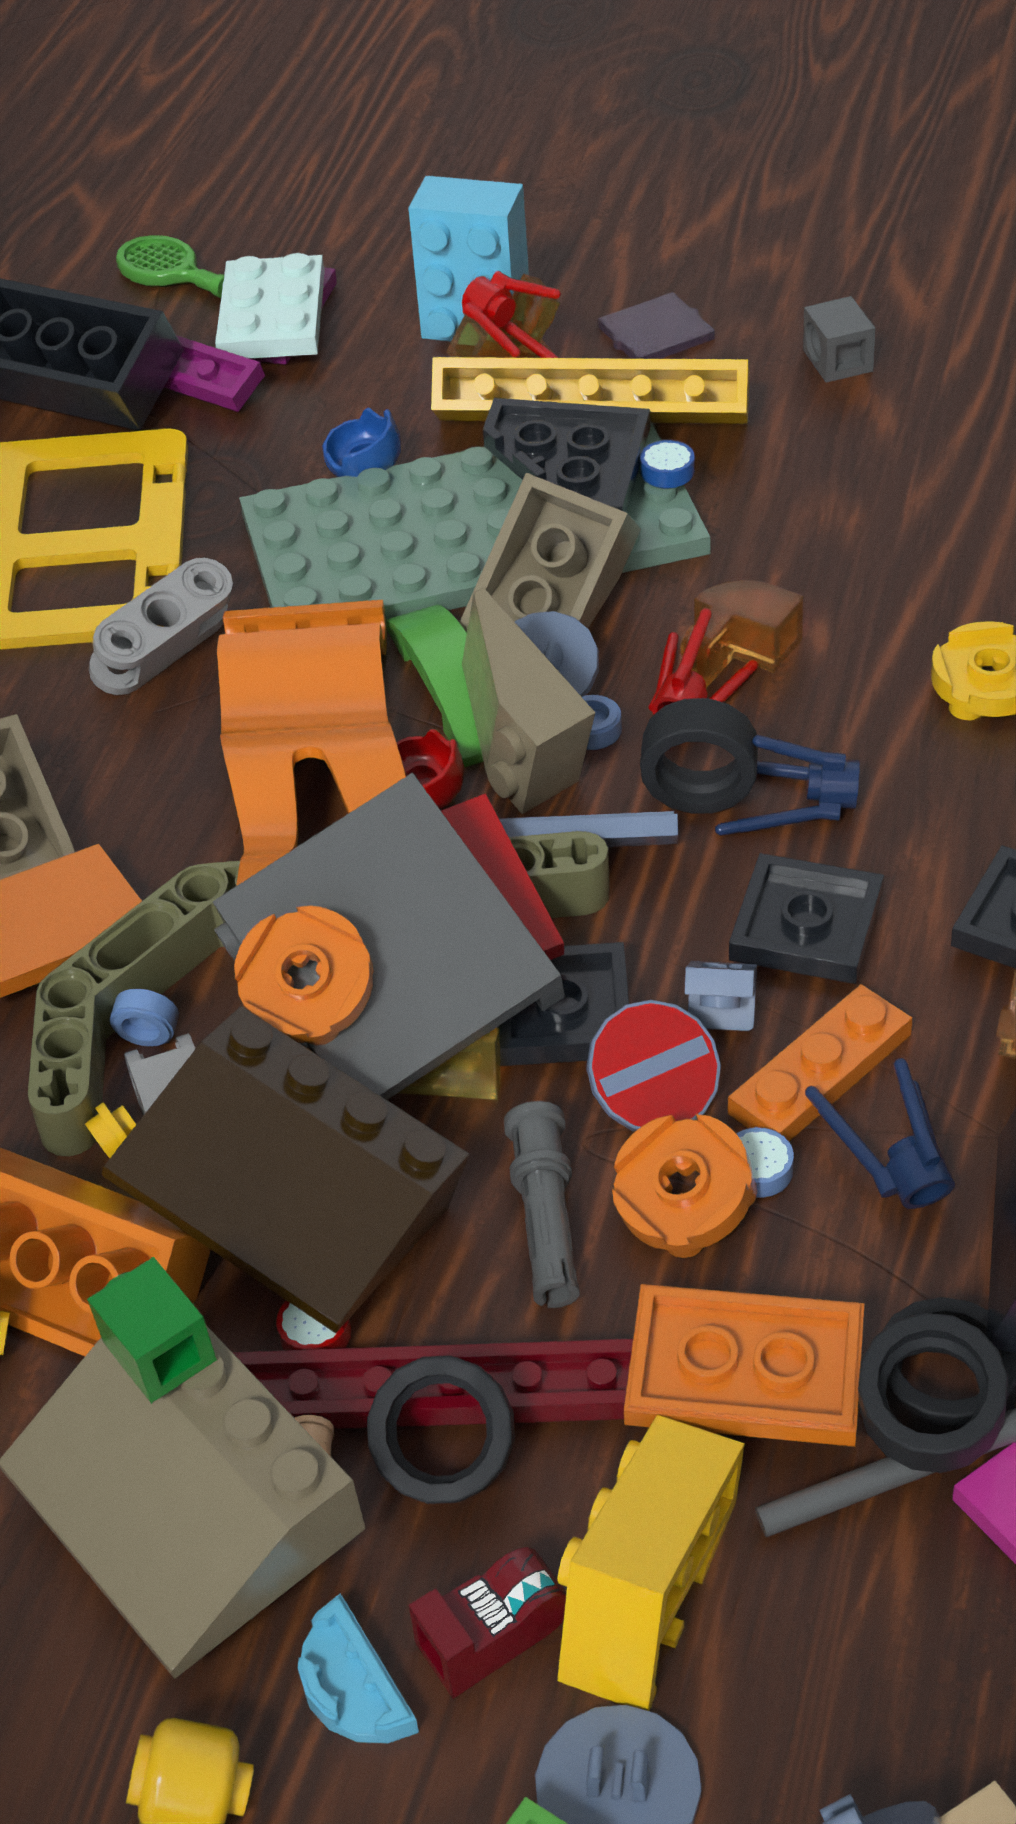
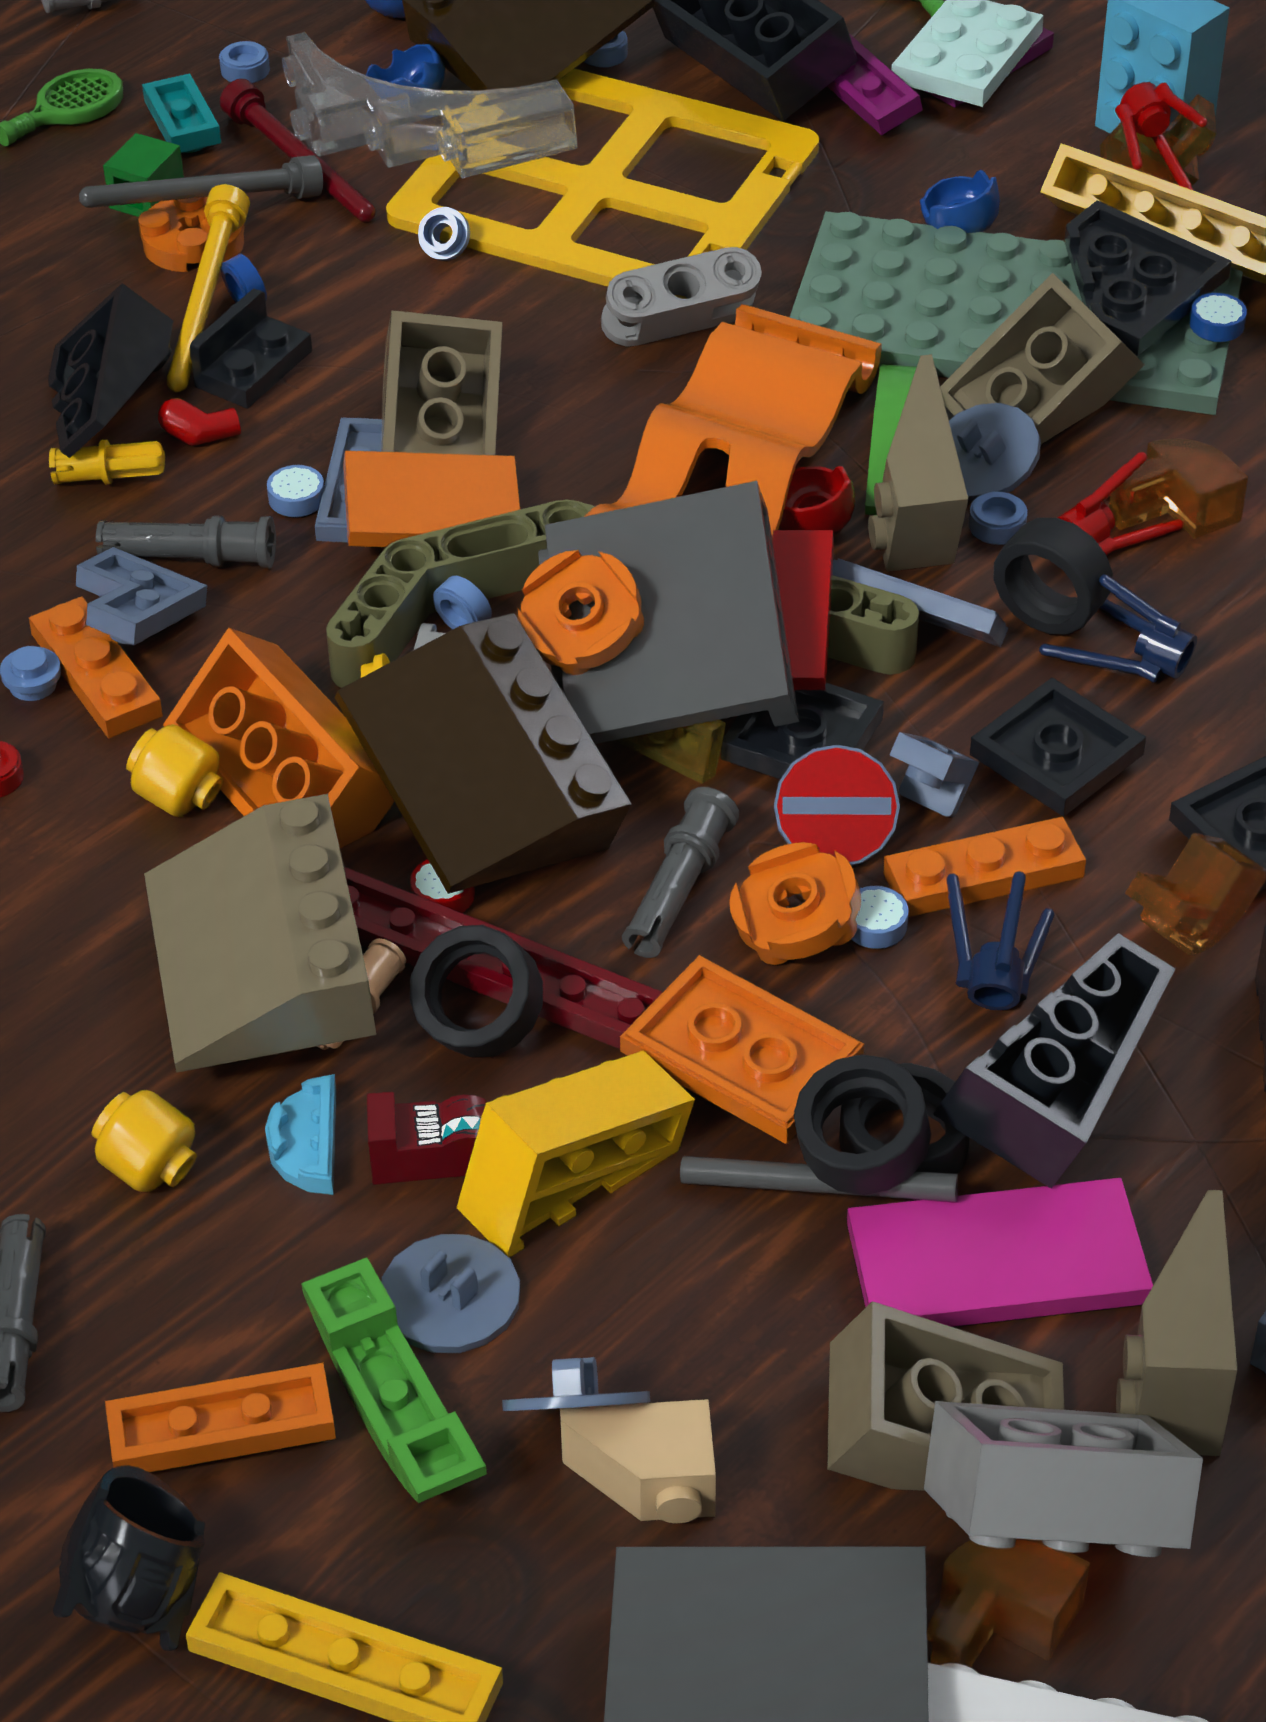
camera: 25 degrees right, 0 degrees up
green brick [87,1257,217,1404] -> none

